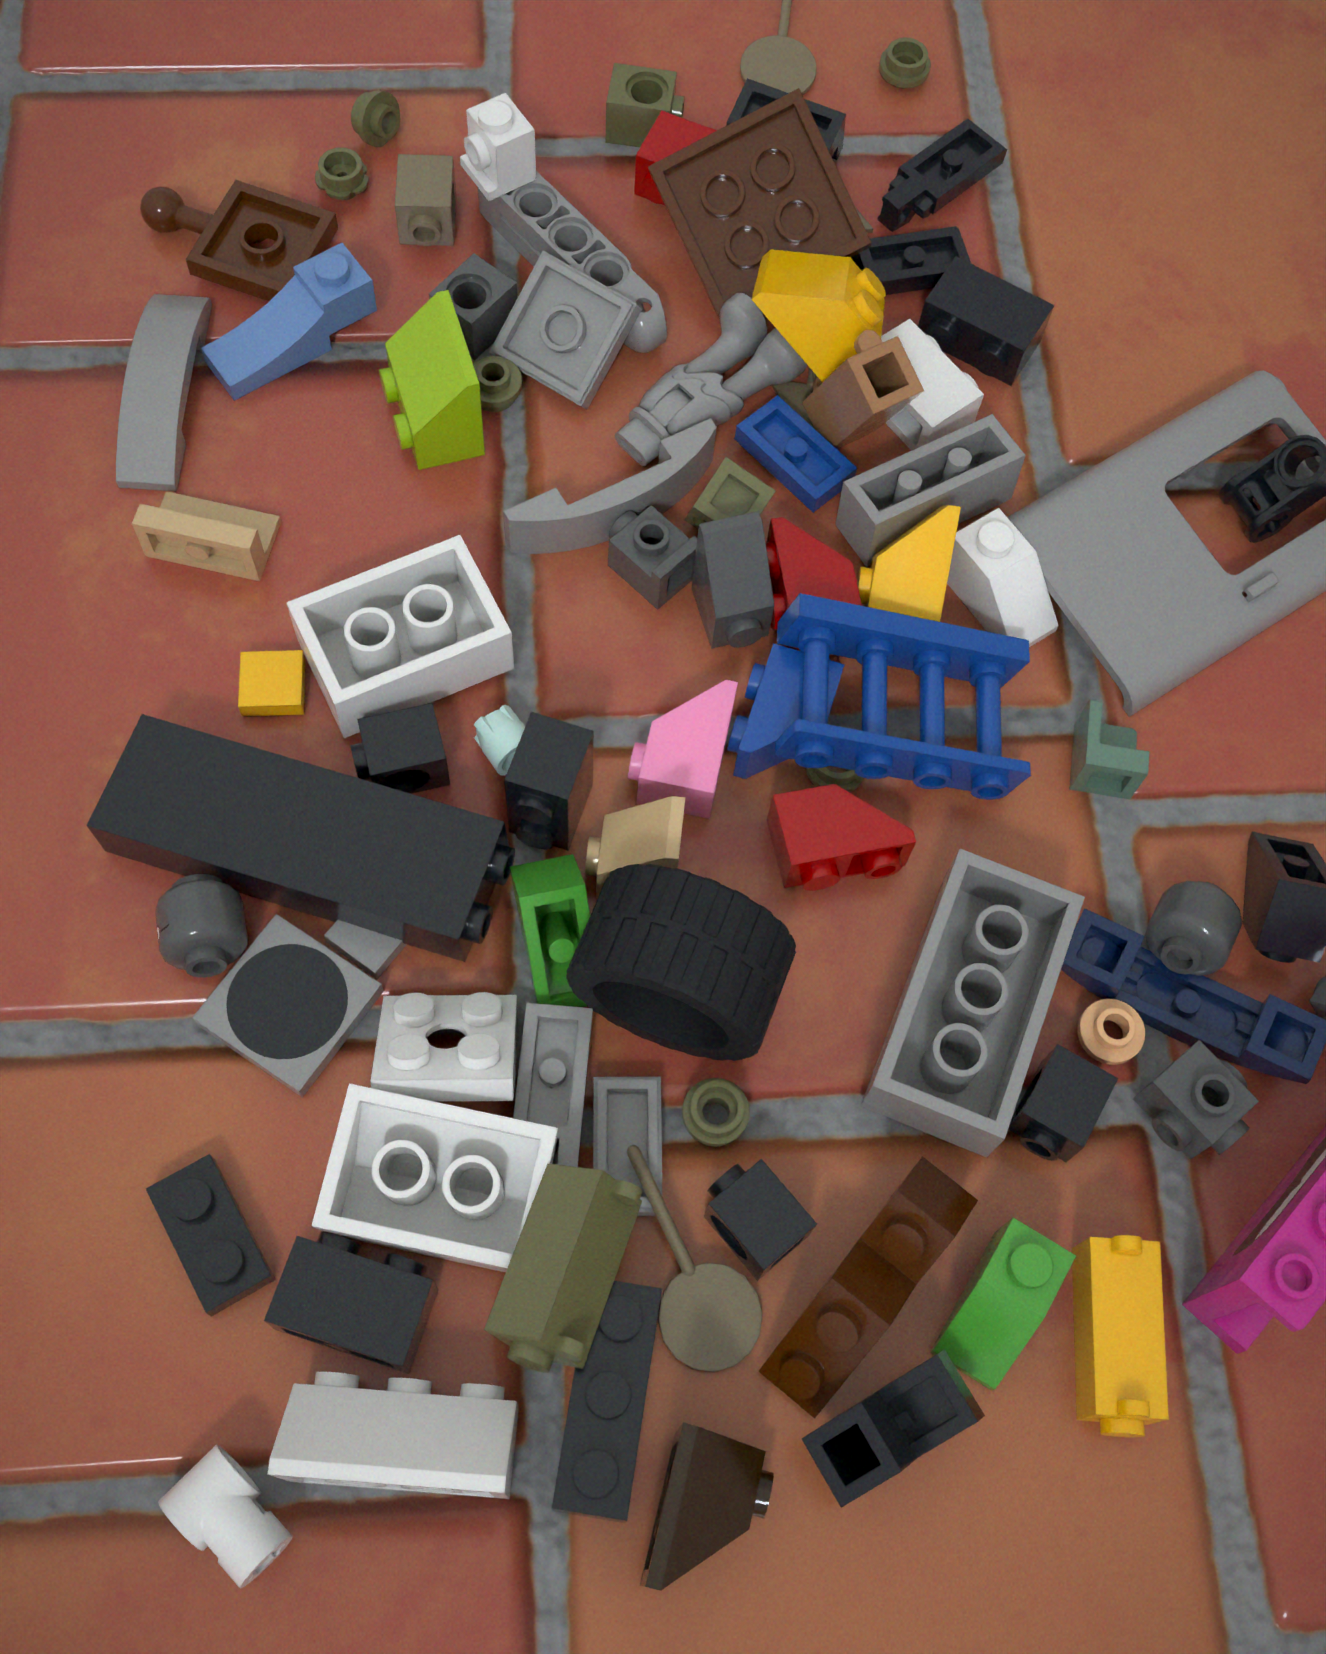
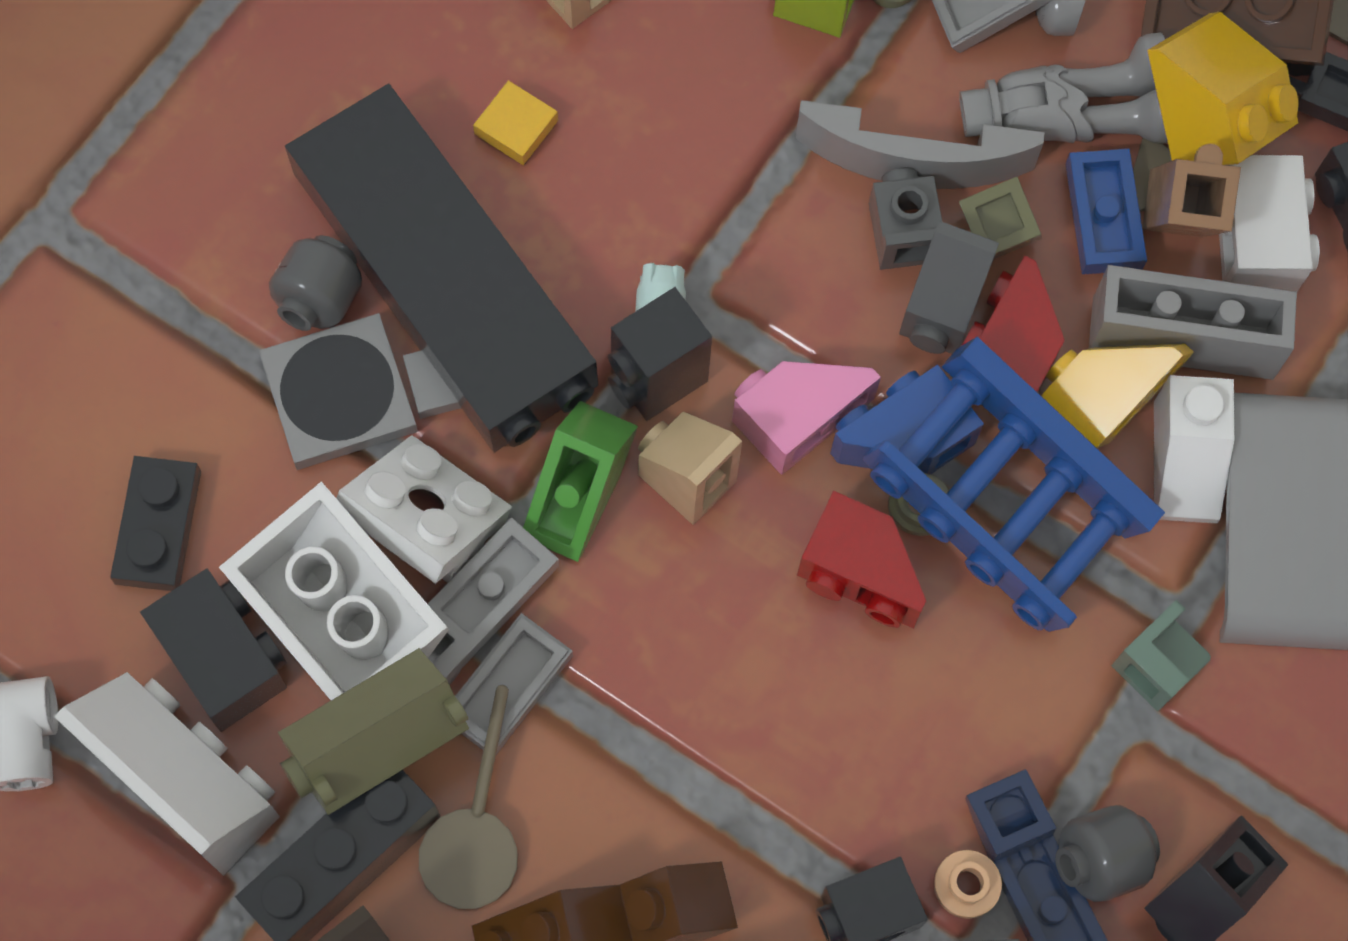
camera: 40 degrees right, 5 degrees up
white brick [286,535,514,738] -> none
black brick [350,703,450,794] -> none
black tyre [566,864,796,1061] -> none
olive plate [682,1078,750,1147] -> none
black brick [704,1159,817,1281] -> none
light grey brick [860,849,1085,1158] -> none

